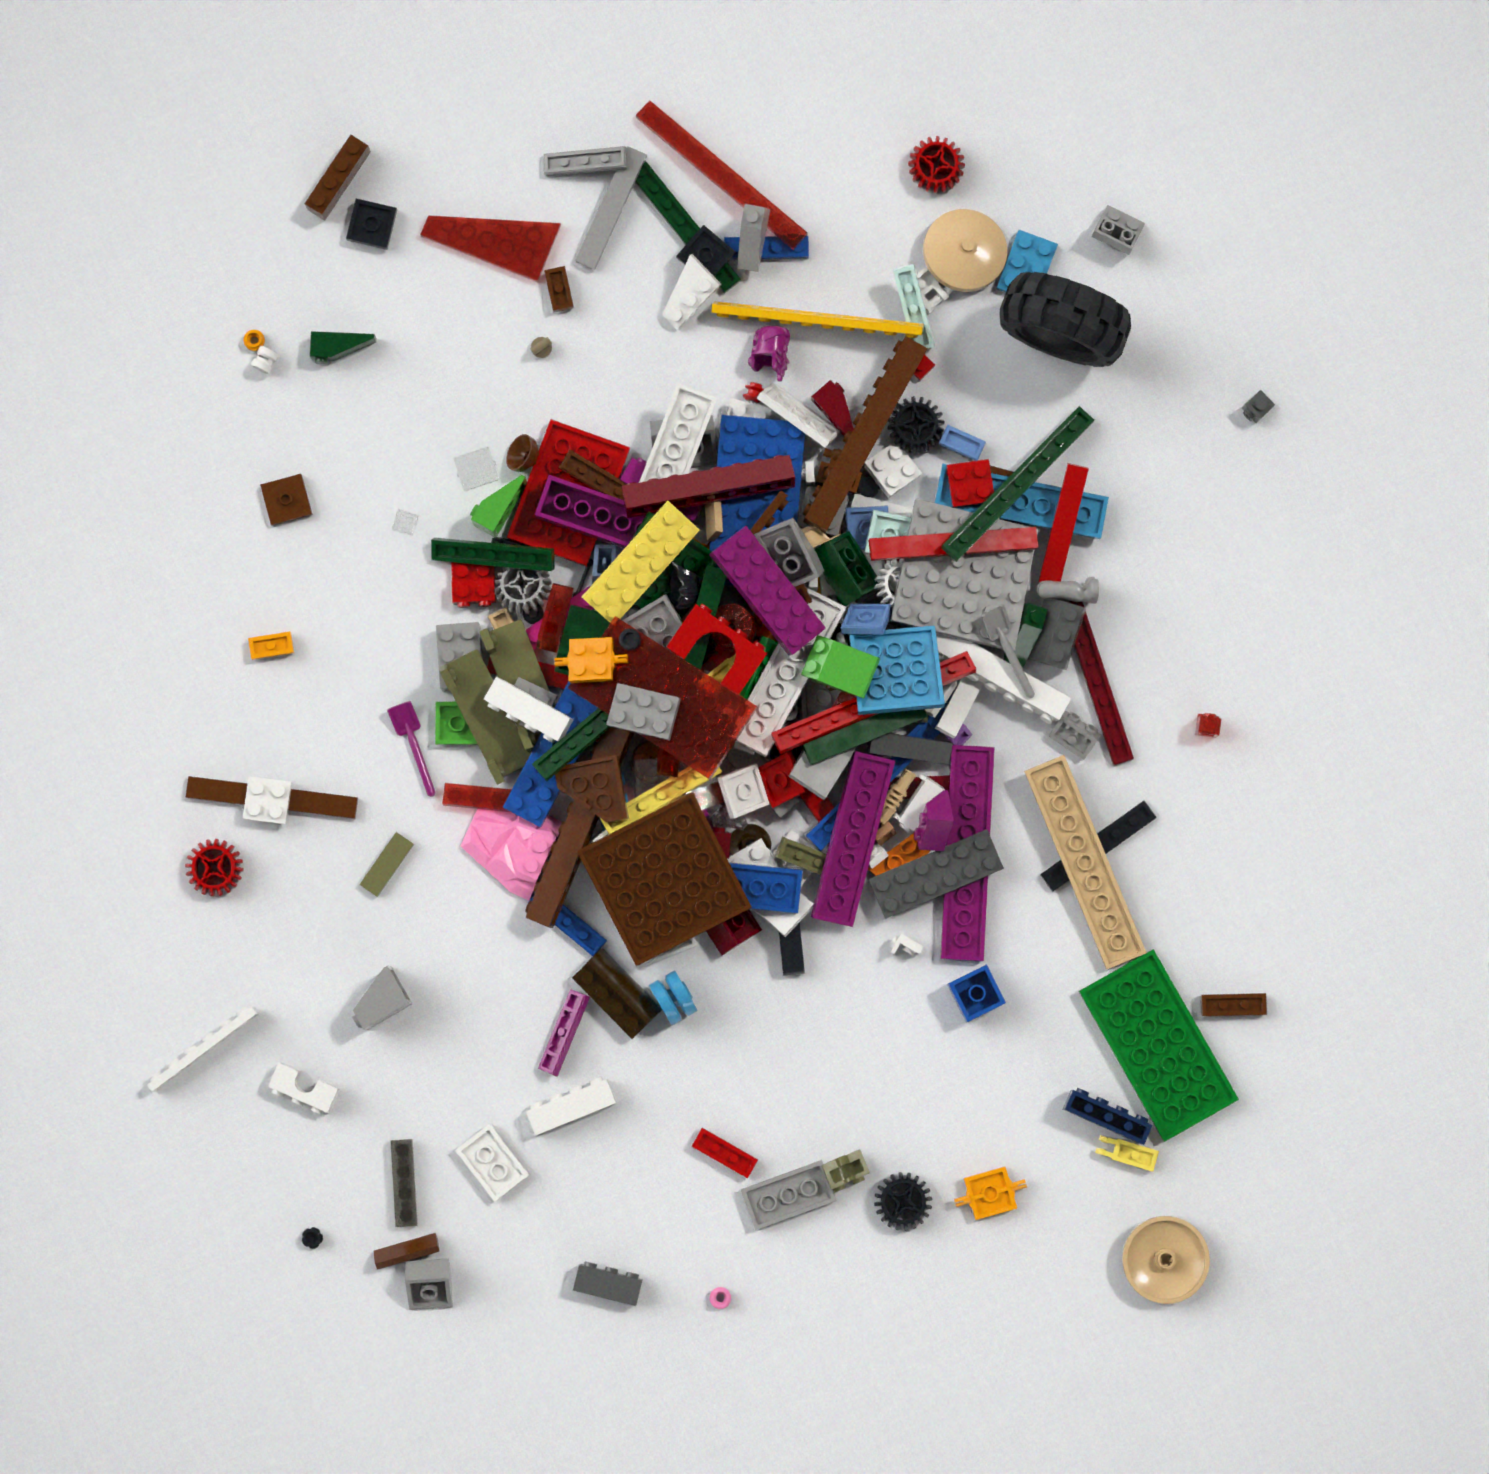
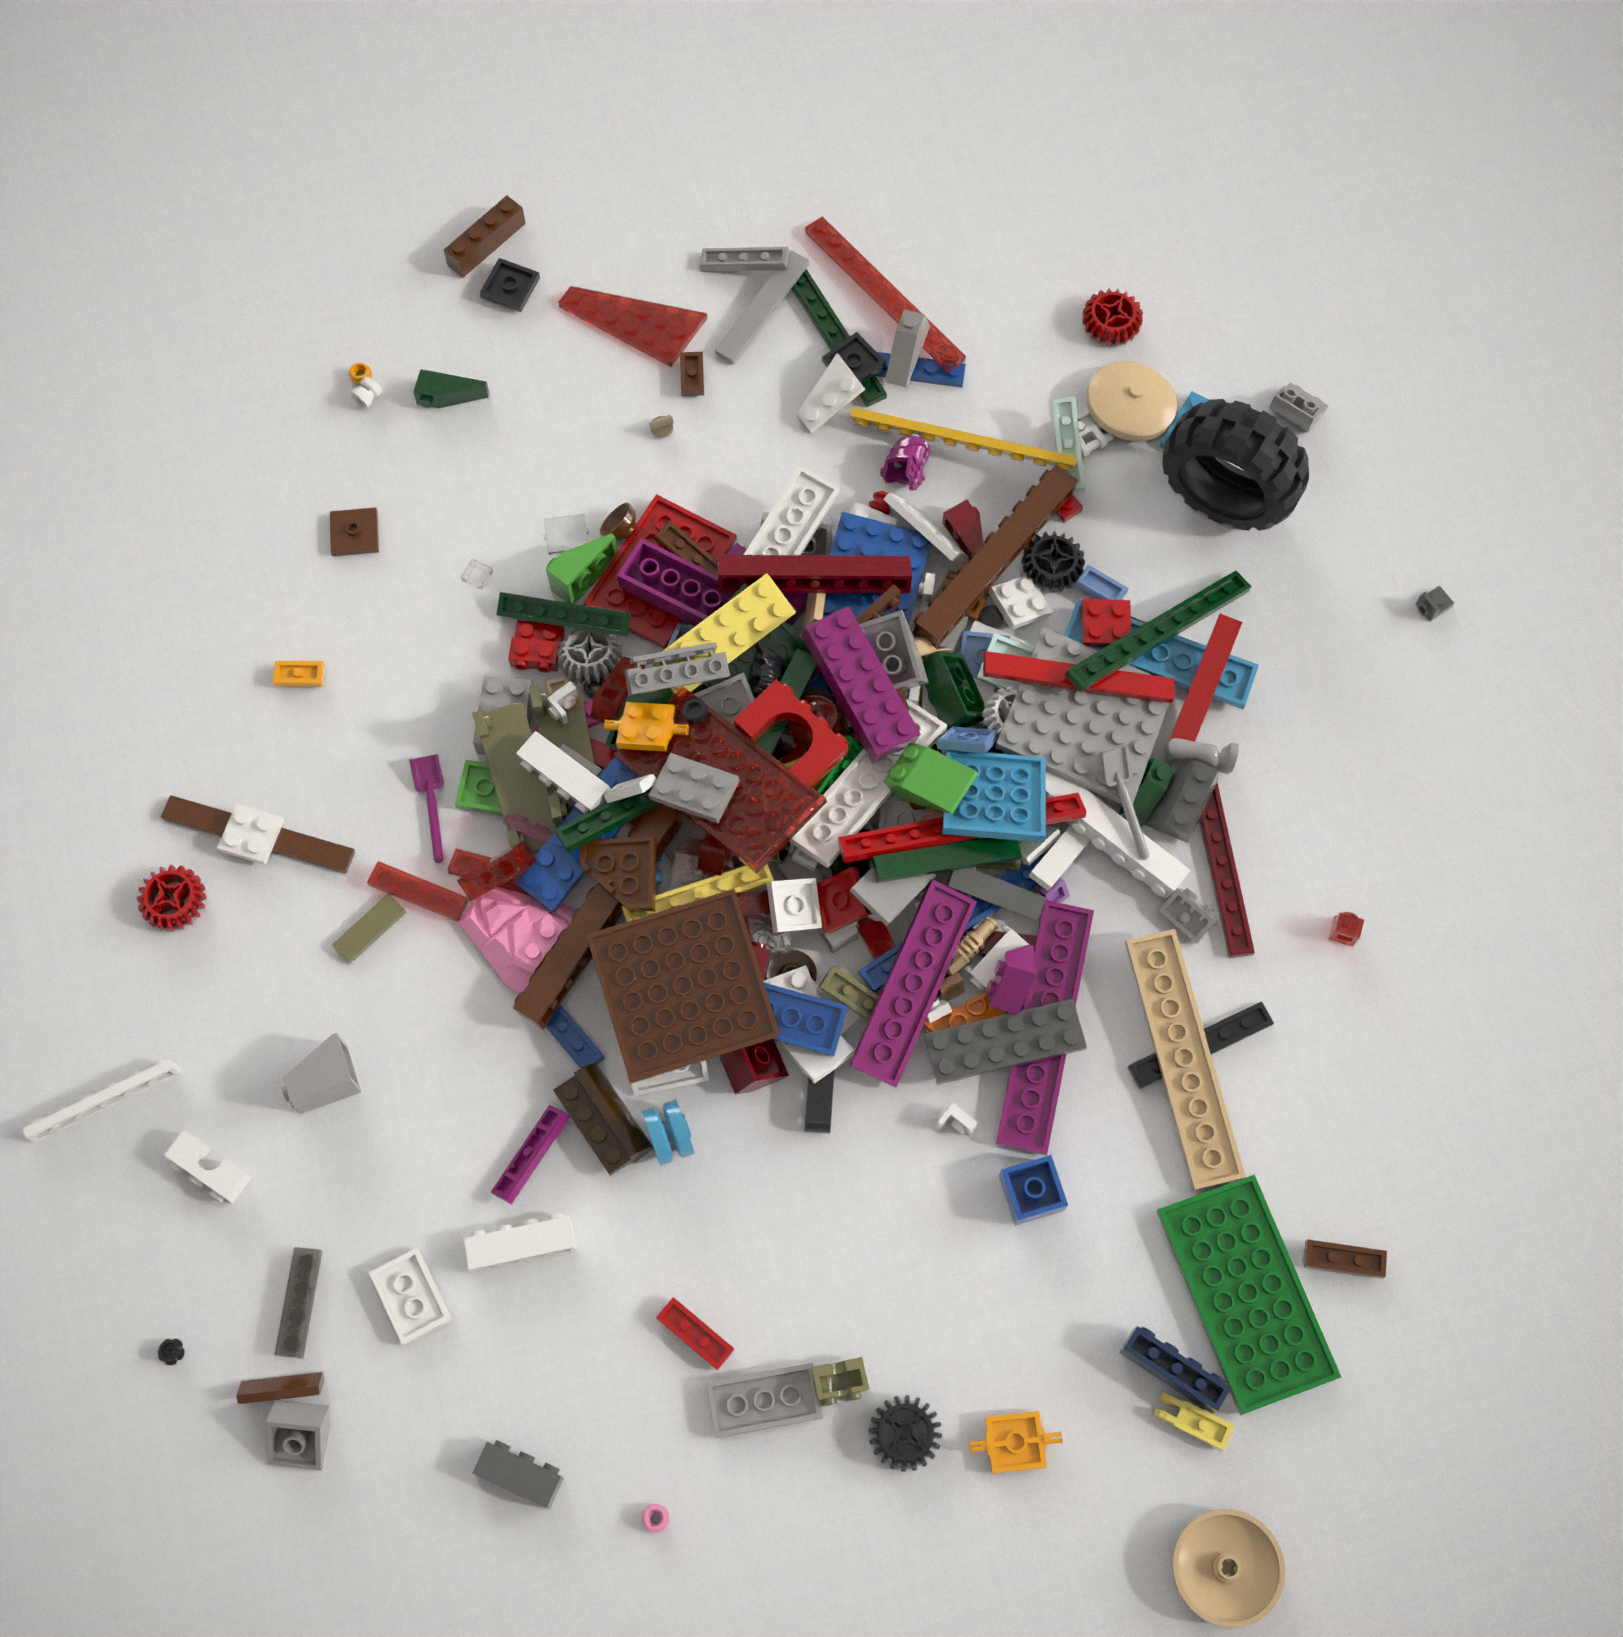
camera: 10 degrees right, 15 degrees down
none -> clear red plate [367,861,469,922]
none -> clear red slope [457,841,537,901]
none -> clear pink plate [502,812,552,843]
none -> white bracket [547,681,579,725]
none -> white tile [604,774,656,803]
none -> light grey brick [624,642,730,696]

